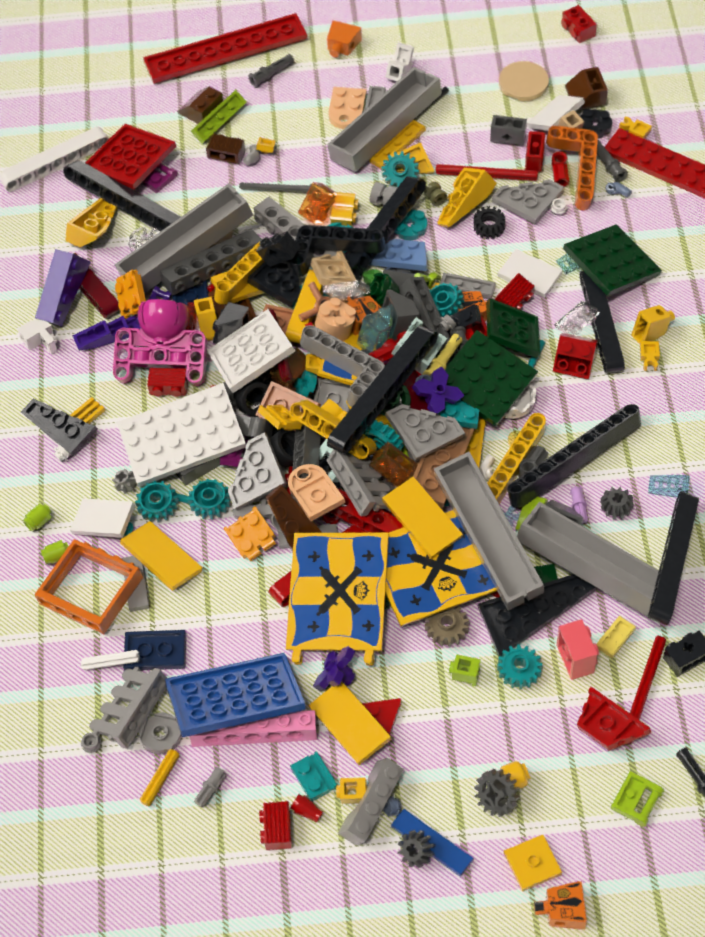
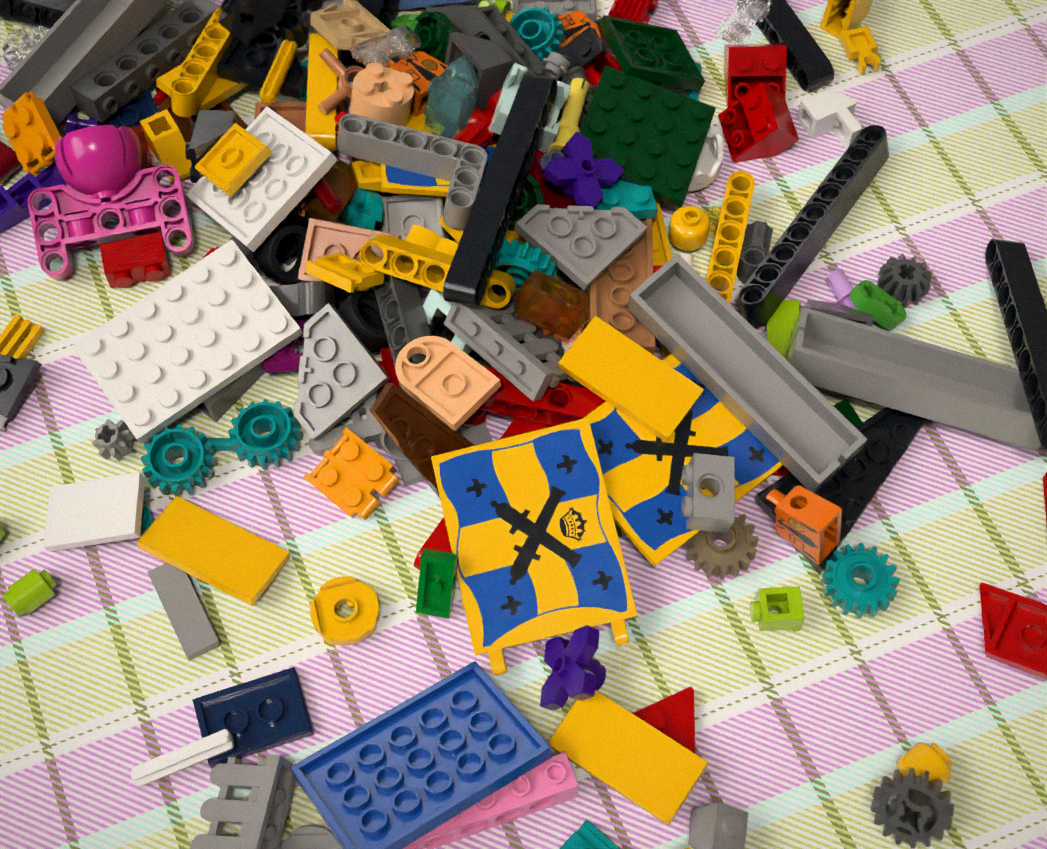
camera: 20 degrees left, 5 degrees up
orange window [34,539,143,634] -> none
coral brick [556,619,599,680] -> none
light yellow plate [596,616,636,658] -> none
clear light blue slope [648,475,690,497] -> none
none -> yellow plate [194,123,272,198]
none -> yellow axle [259,39,297,105]
none -> yellow plate [310,576,380,646]
none -> green plate [416,548,458,619]
none -> yellow head [669,206,710,251]
none -> light grey brick [681,453,735,533]
none -> red slope [718,82,799,163]
none -> orange torso [764,485,842,565]
none -> white brick [797,91,863,150]
none -> bright green beam [850,280,906,330]

